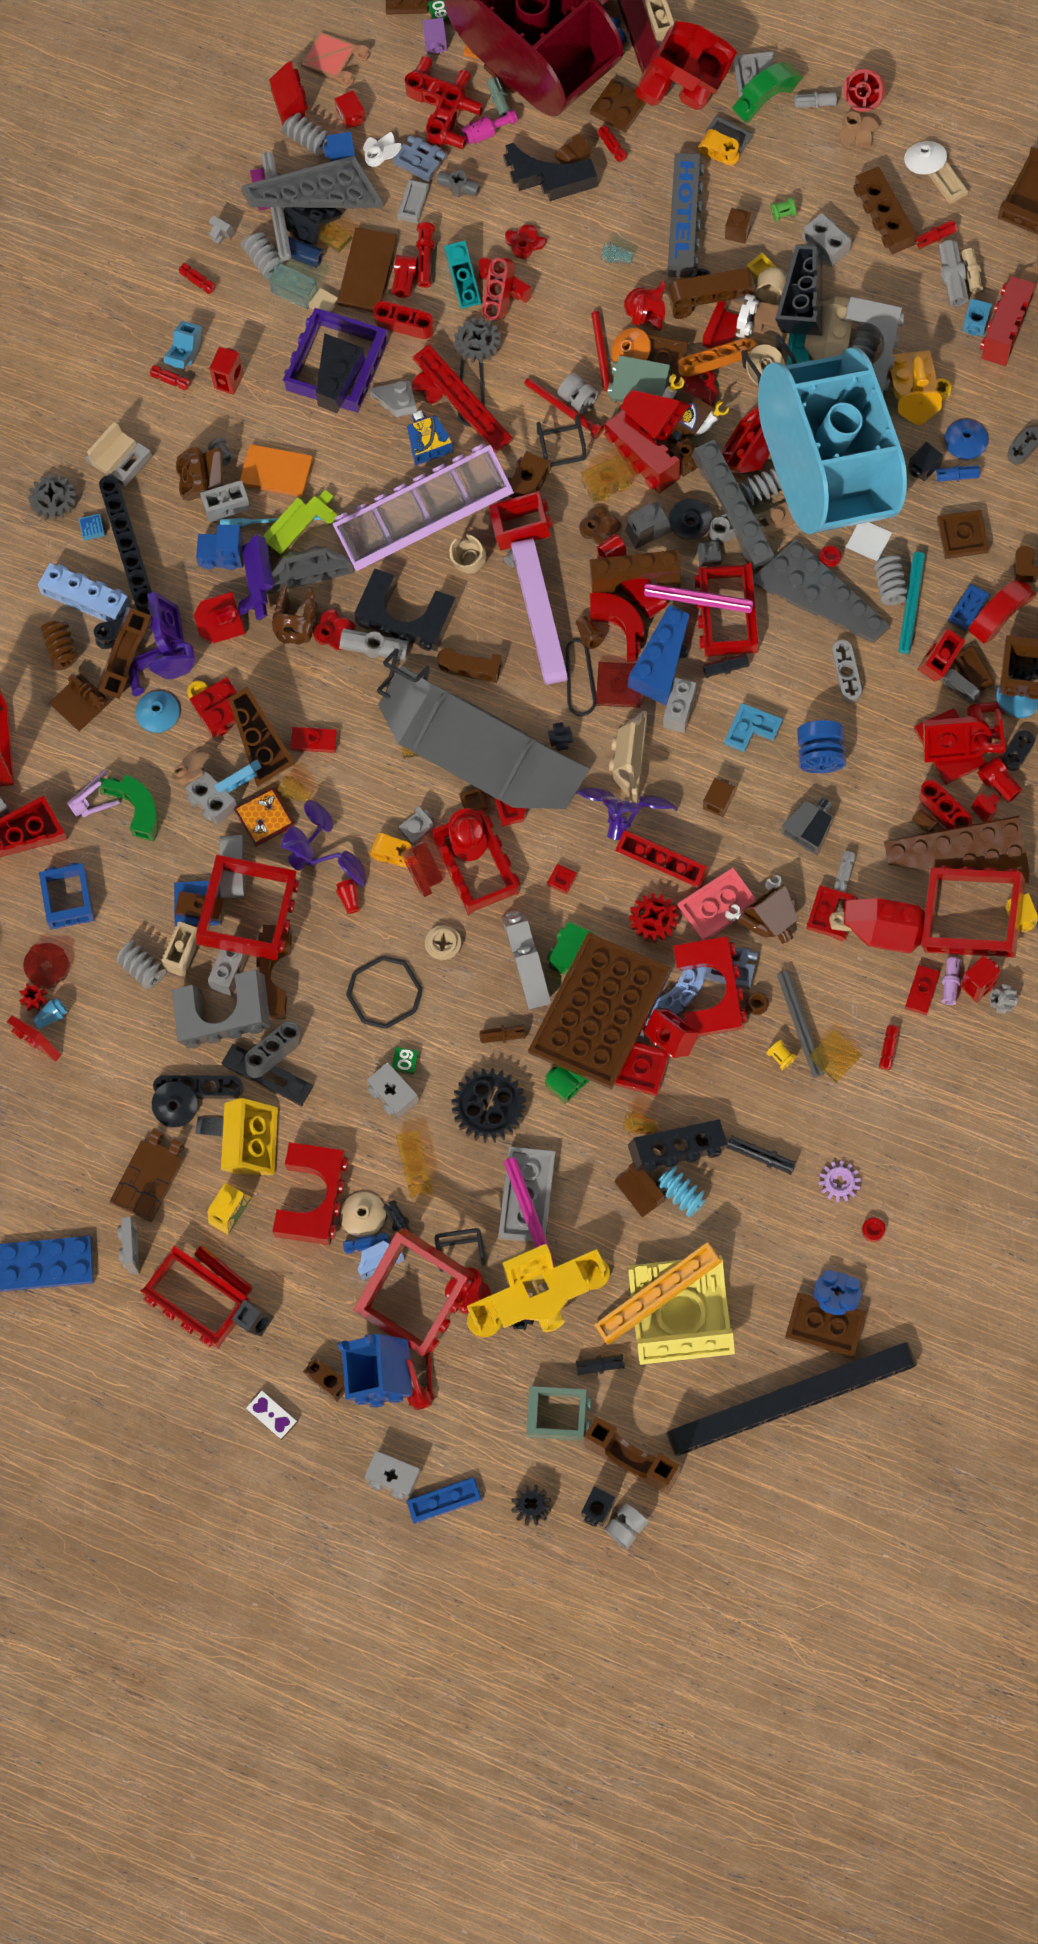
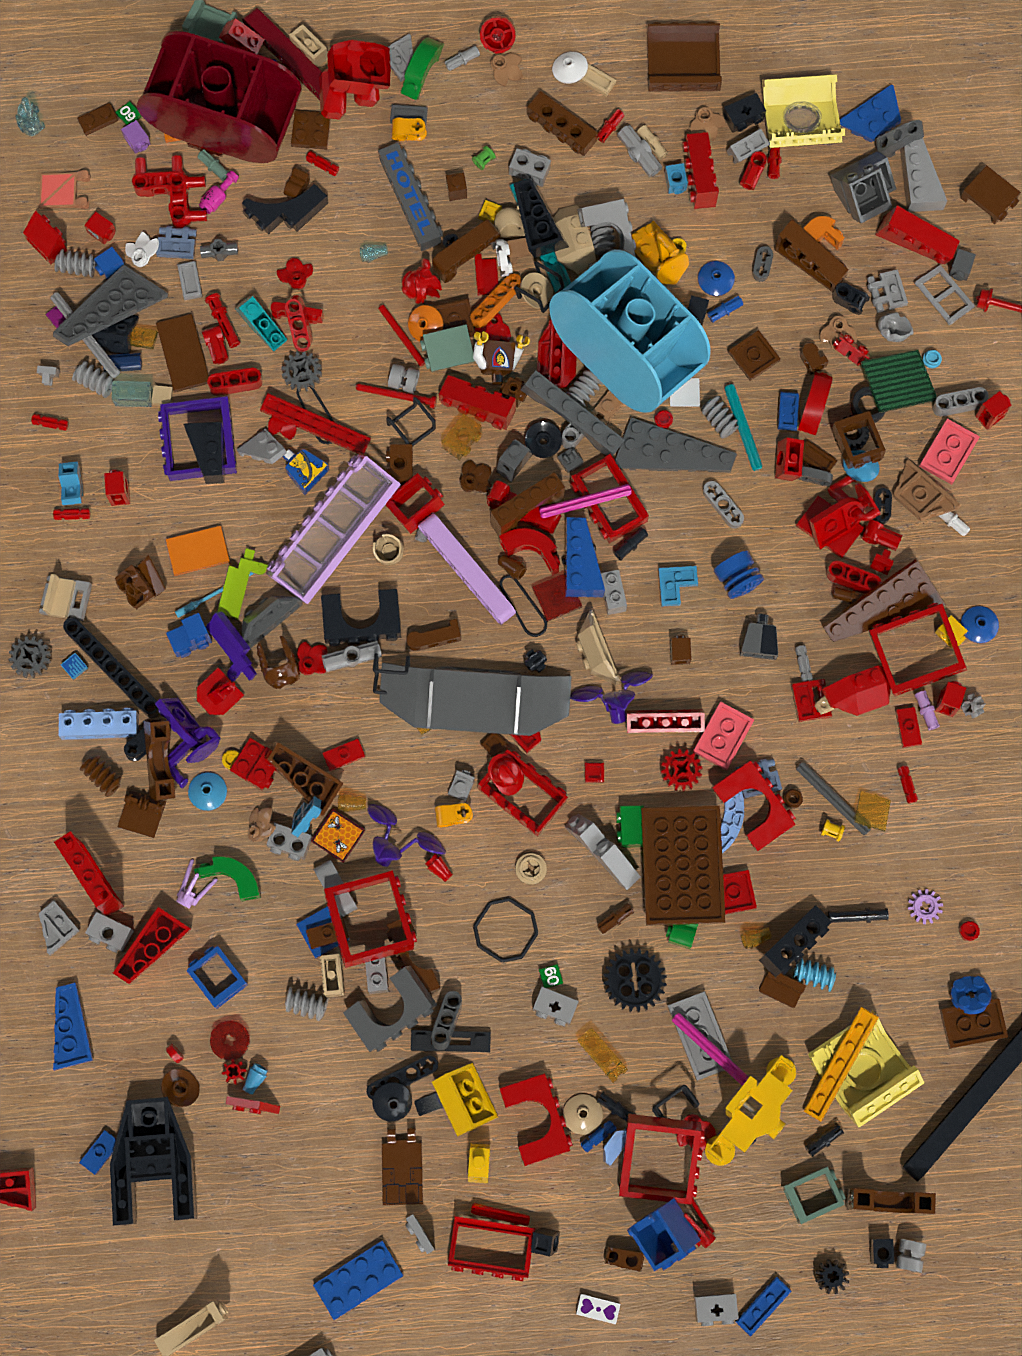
camera: 35 degrees left, 5 degrees up
light grey brick [200,480,250,522] -> none
dark grey bush [208,438,235,467] -> none
clear red panel [400,841,443,897] -> none
red slope [620,390,690,441] -> none
red brick [643,1009,700,1058] -> none
reddish brown torso [725,875,798,944] -> none

